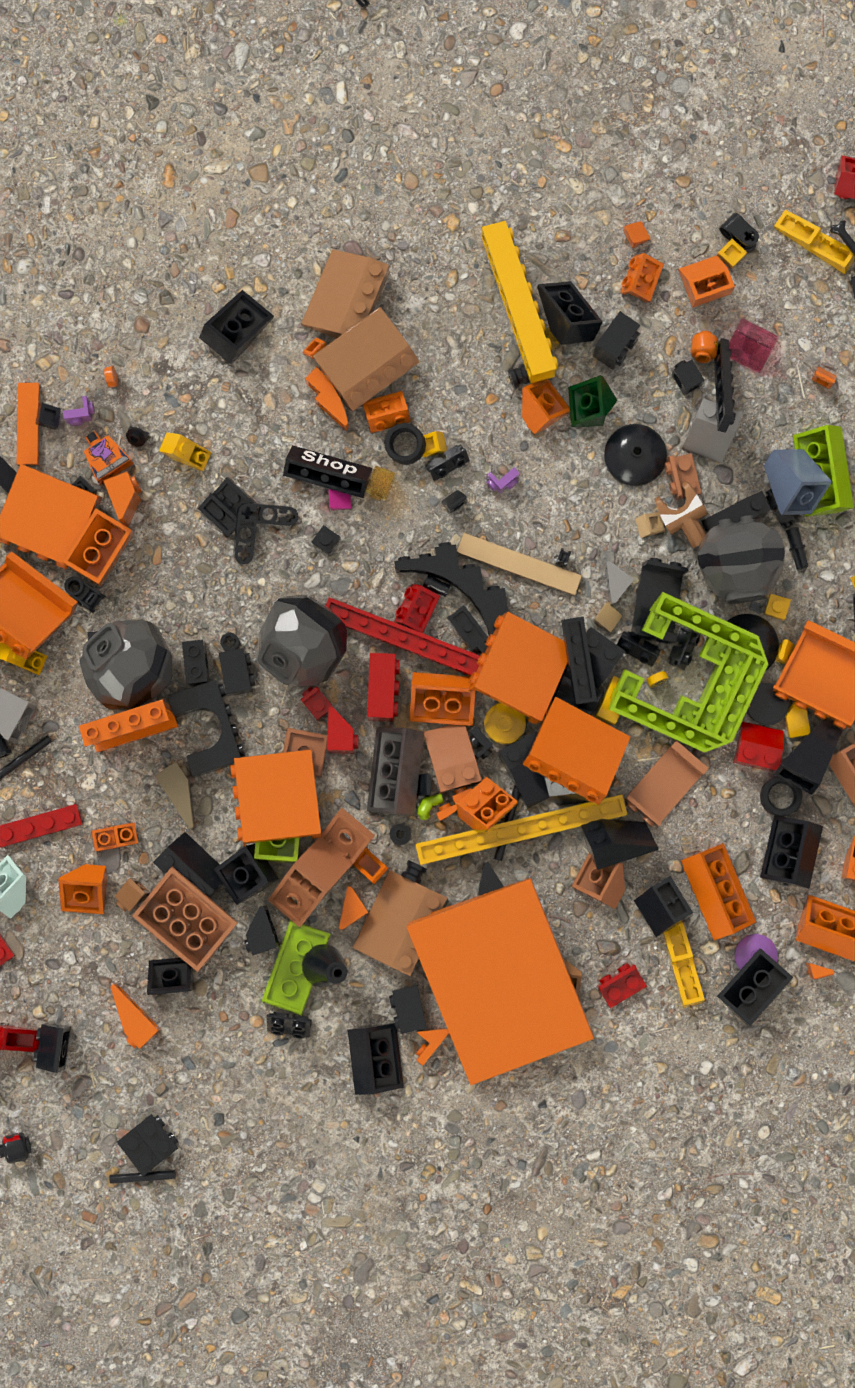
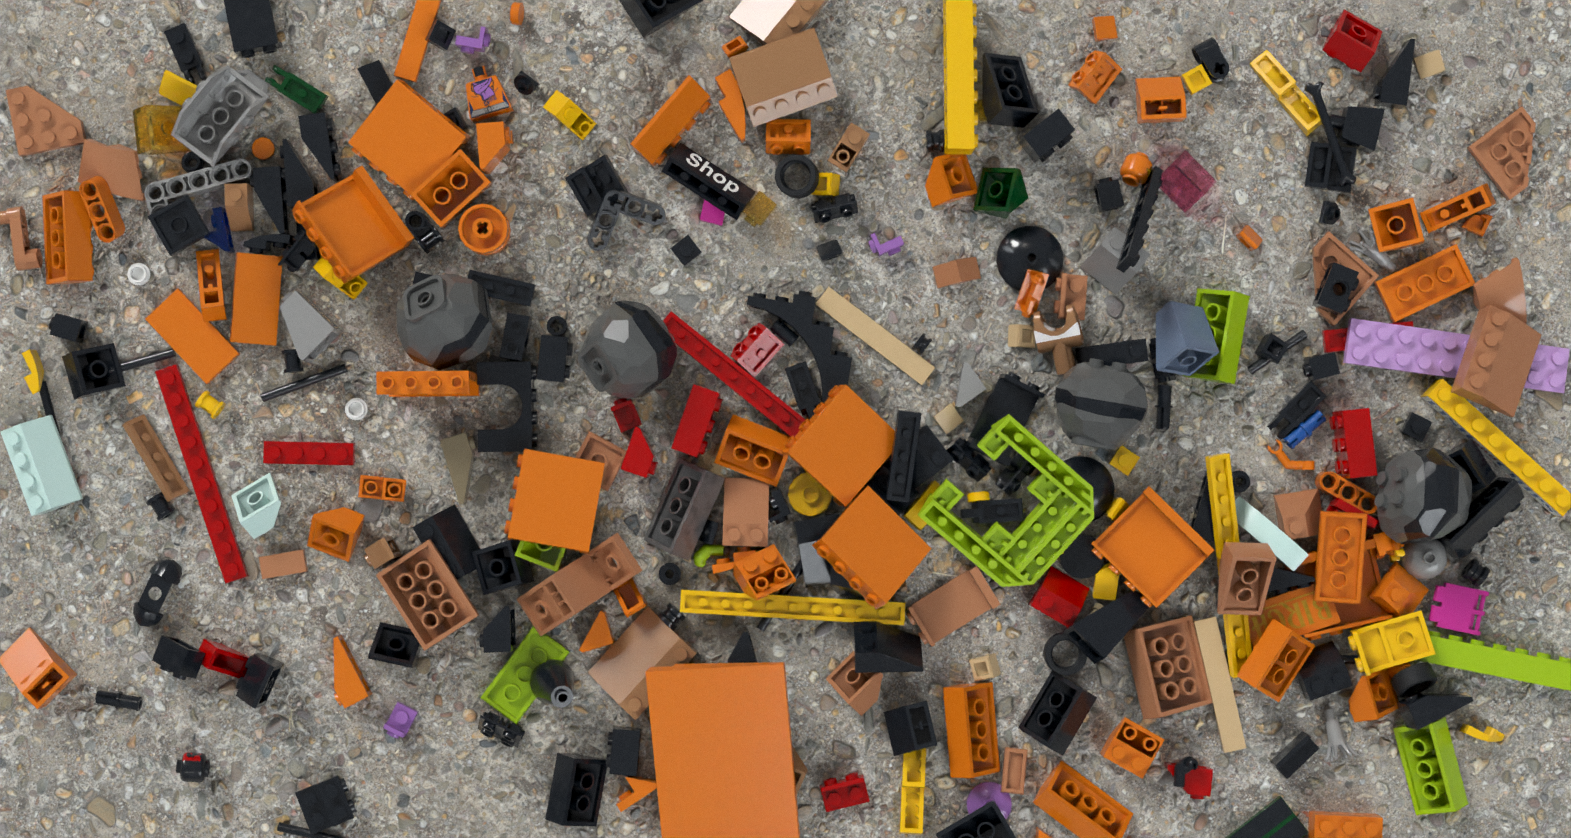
camera: 15 degrees right, 5 degrees up
none -> nougat tile [259,549,308,579]
none -> white plate [345,398,368,420]
none -> medium lavender bracket [383,701,419,739]
none -> orange wheel [458,203,511,256]
none -> black plate [468,270,536,307]
none -> orange slope [630,75,711,167]
none -> medium nougat slope [827,123,870,173]
none -> nougat slope [932,257,981,289]
none -> black hinge [960,498,1024,524]
none -> tan slope [969,653,1001,682]
none -> nougat tile [1000,747,1028,795]
none -> orange hinge [1014,269,1049,318]

